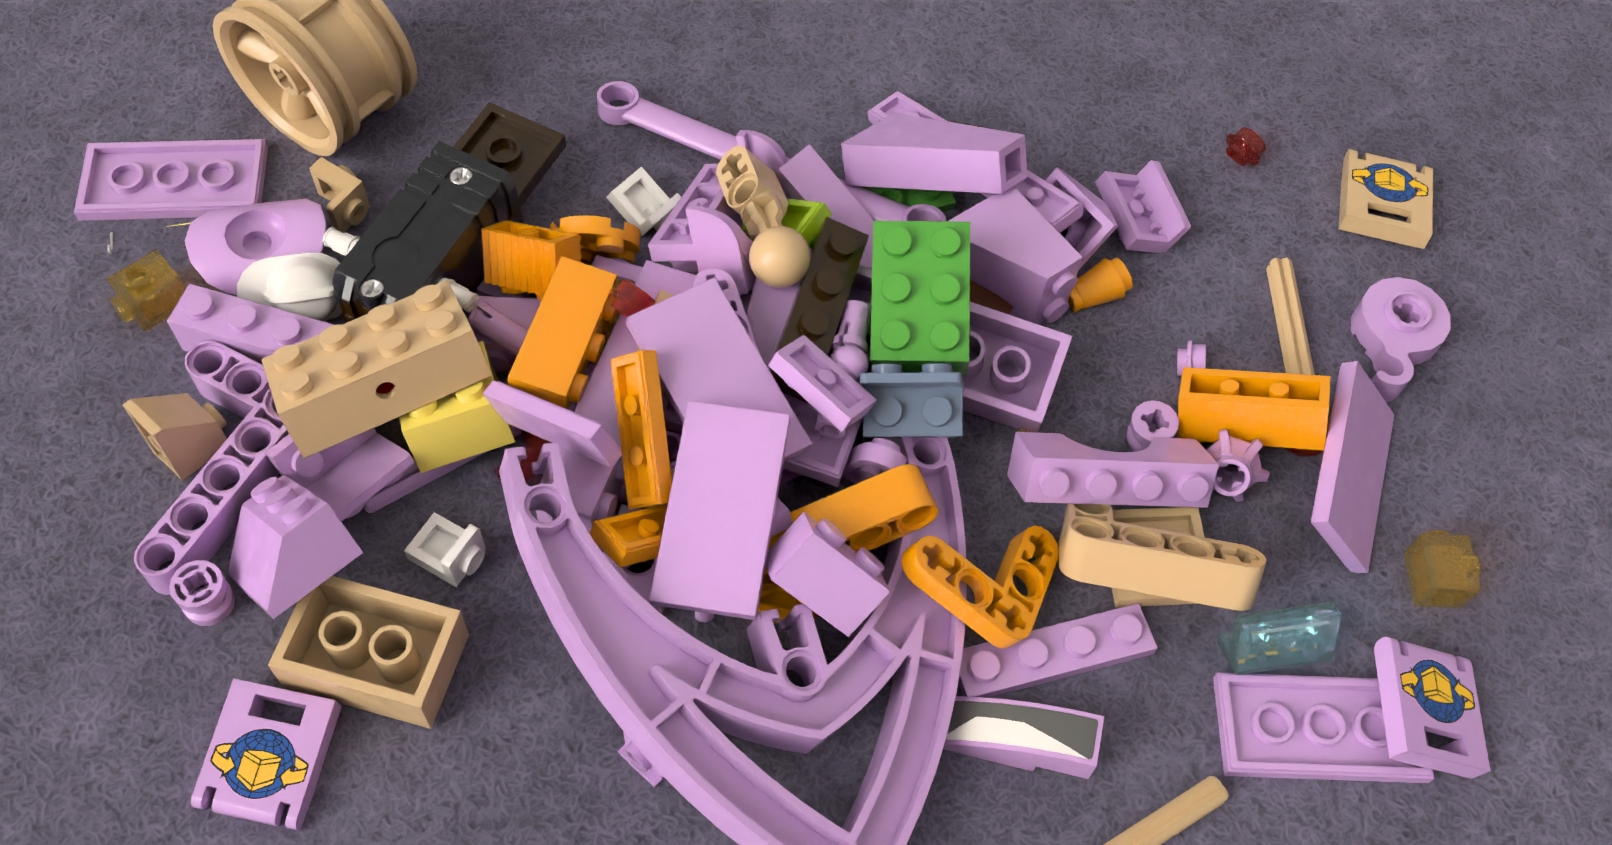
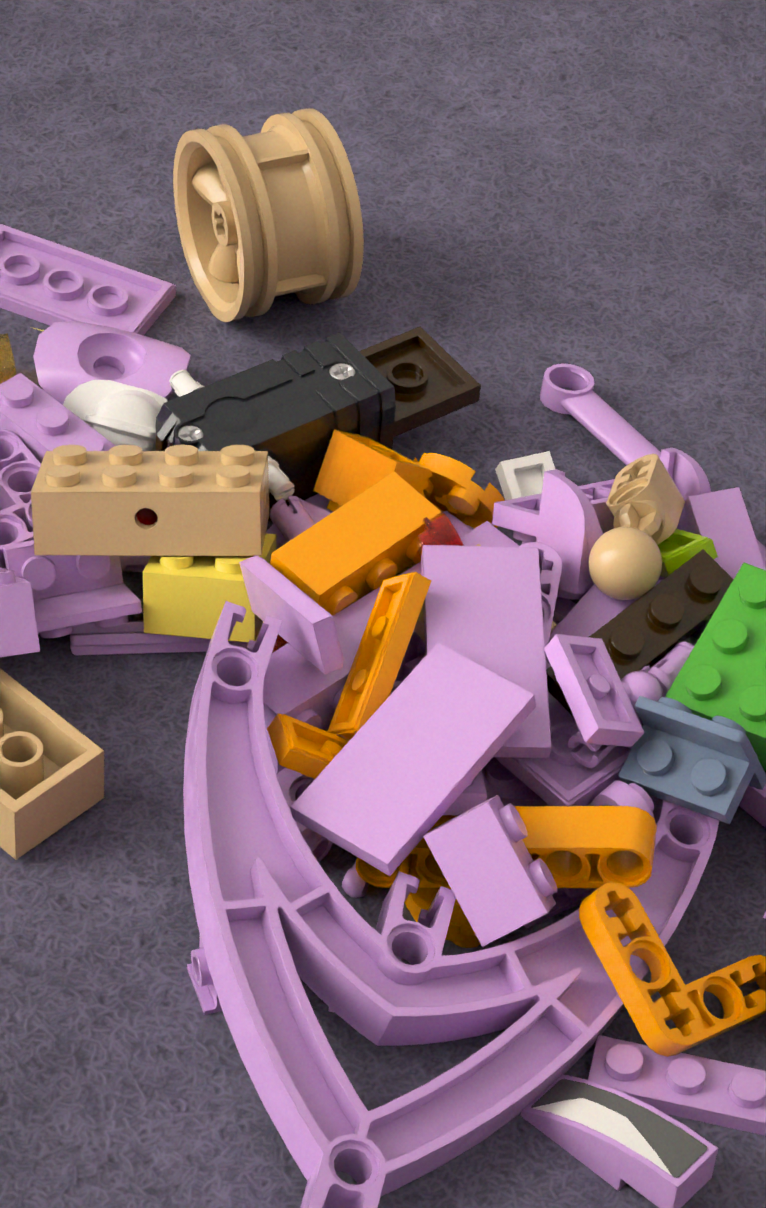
camera: 30 degrees right, 15 degrees down
tan bracket [309,157,370,233] -> none
white bracket [404,512,486,587] -> none

